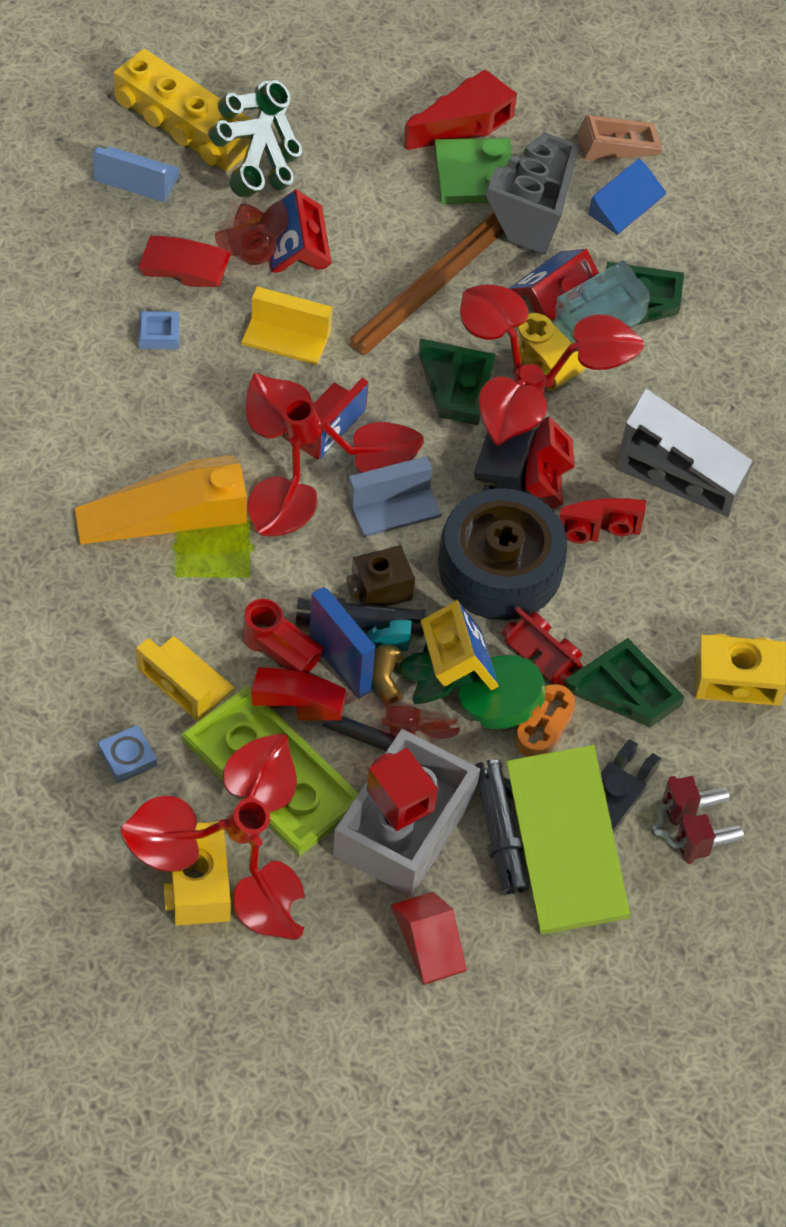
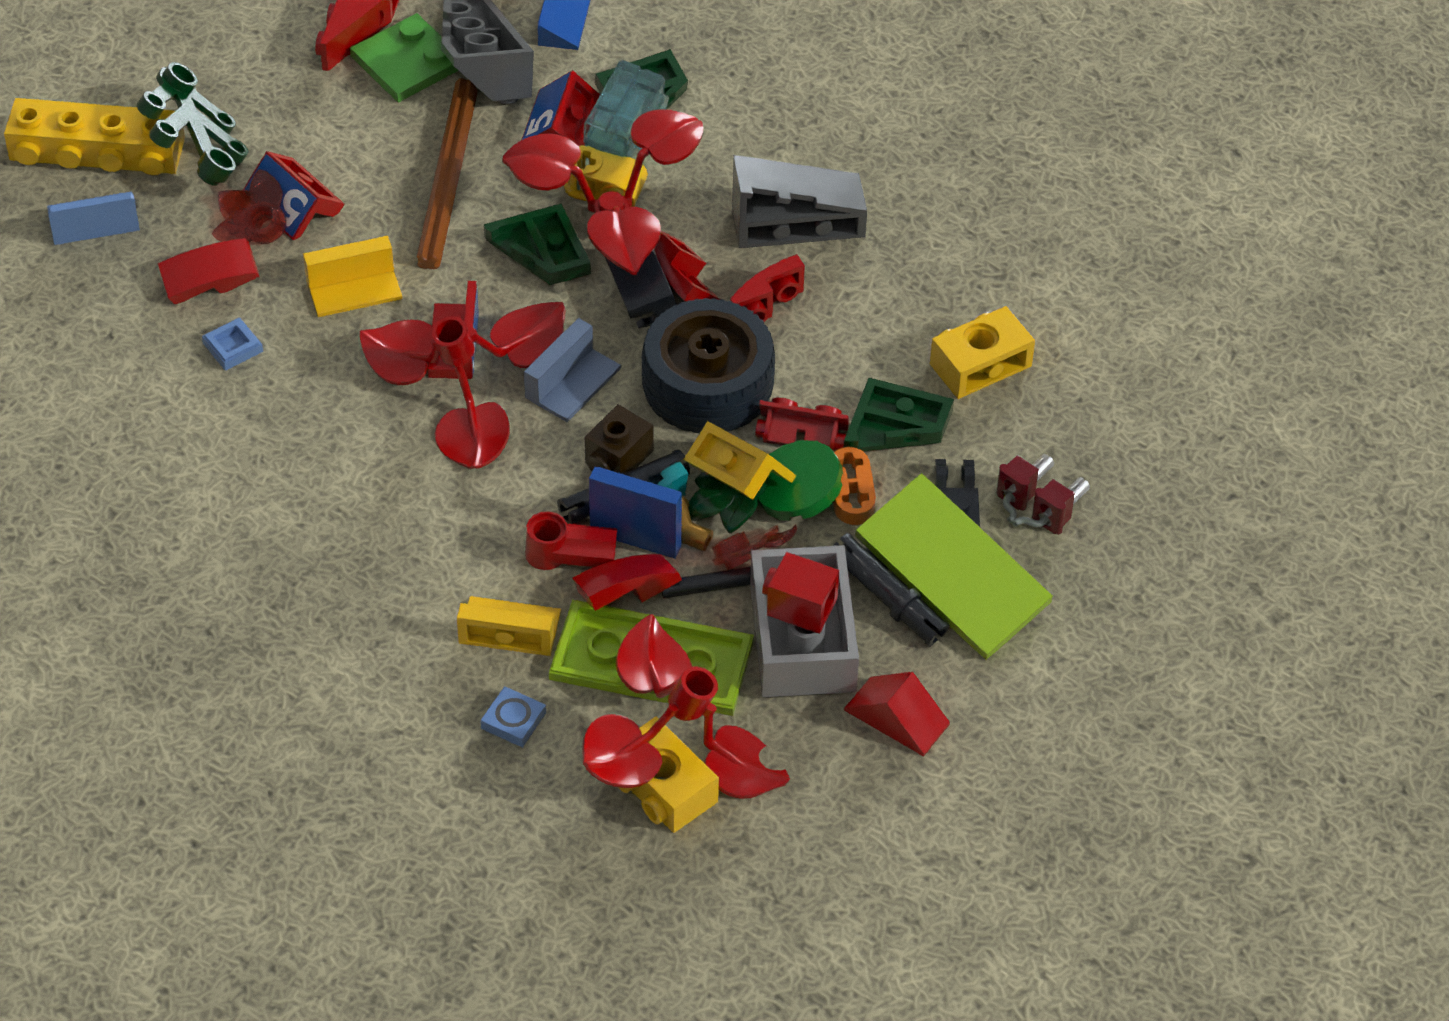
camera: 30 degrees left, 5 degrees down
light orange wedge [75,455,247,544] -> none
clear neon green piece [173,520,255,578] -> none

